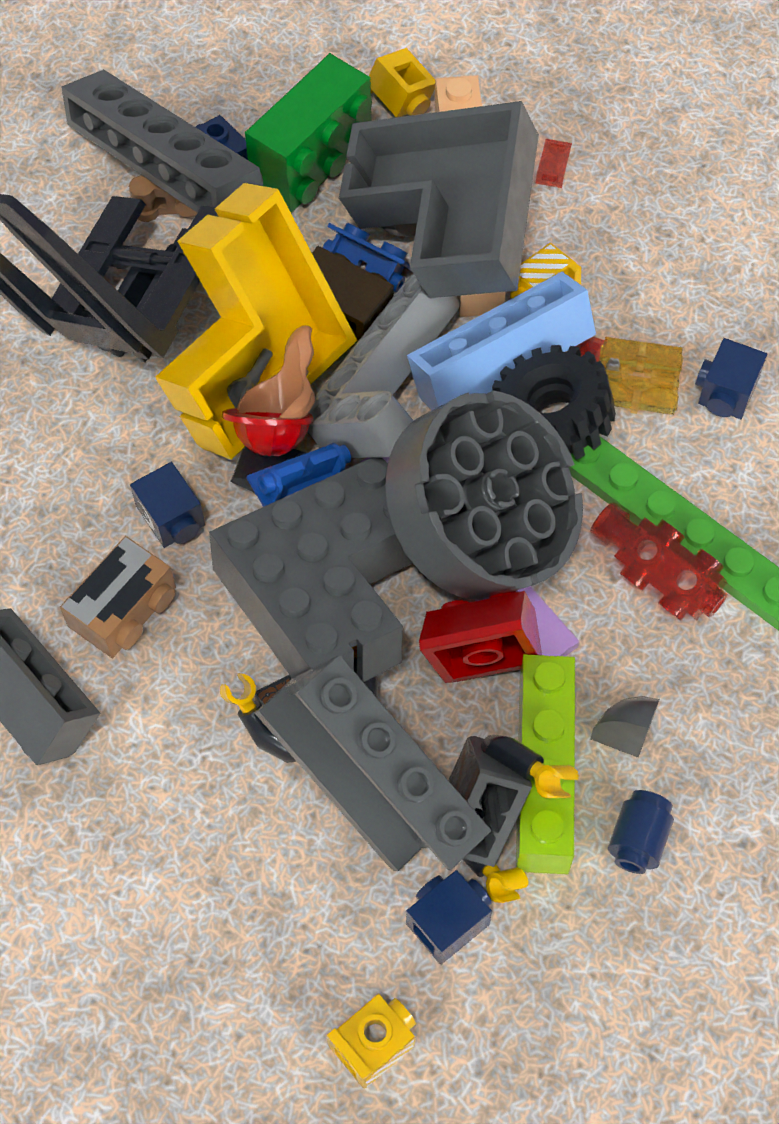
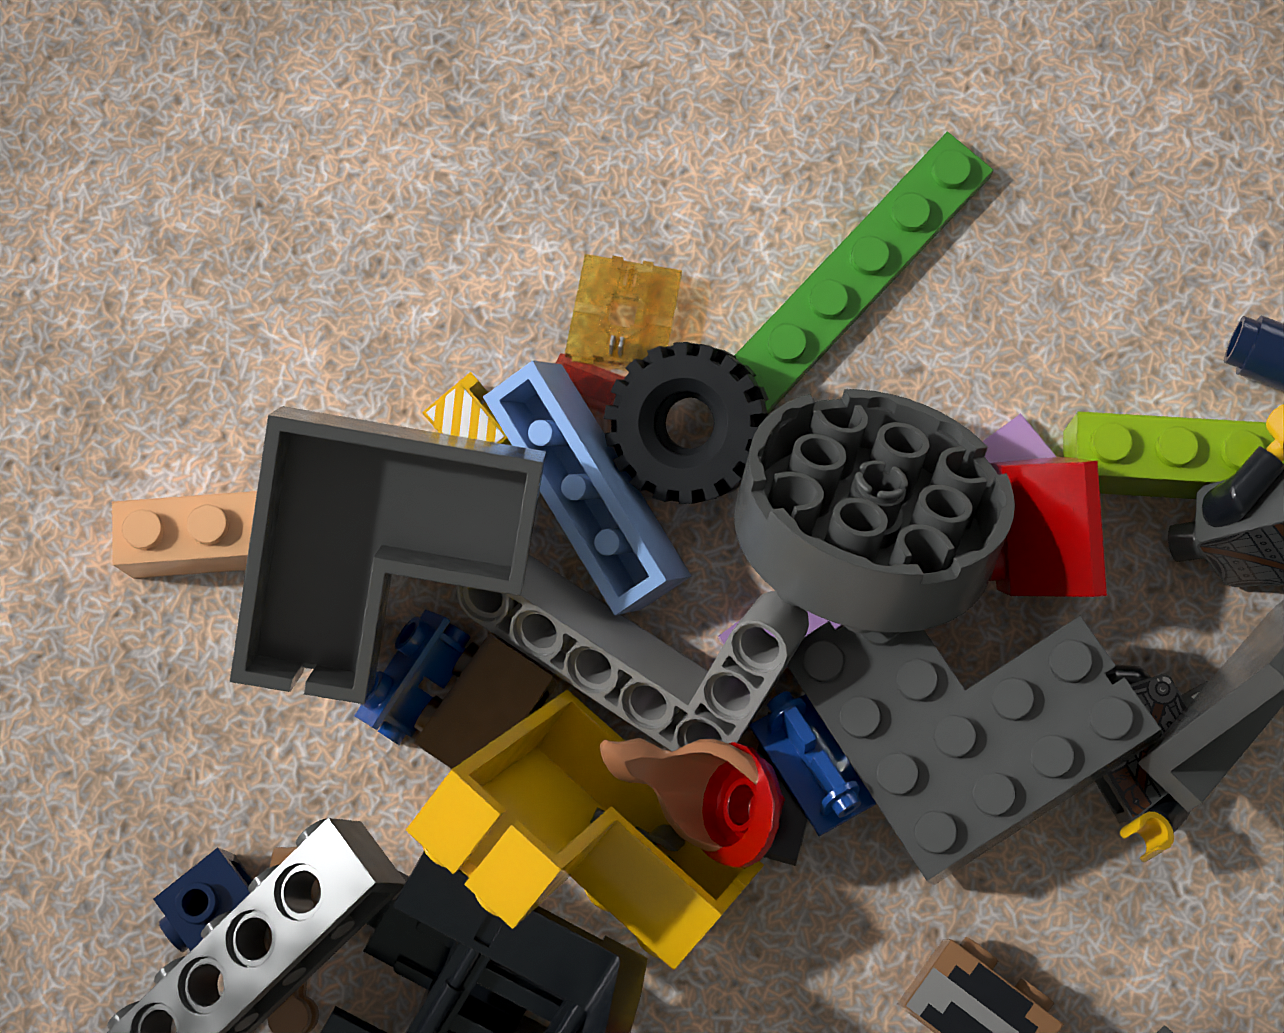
camera: 85 degrees left, 15 degrees up
dark blue brick [130,461,205,548] -> none
green brick [245,53,372,213] -> none
yellow brick [369,48,435,118] -> none
clear red piece [536,139,572,188] -> none
clear red brick [590,502,728,621] -> none
dark grey brick [590,696,660,758] -> none
dark blue brick [695,338,768,420] -> none

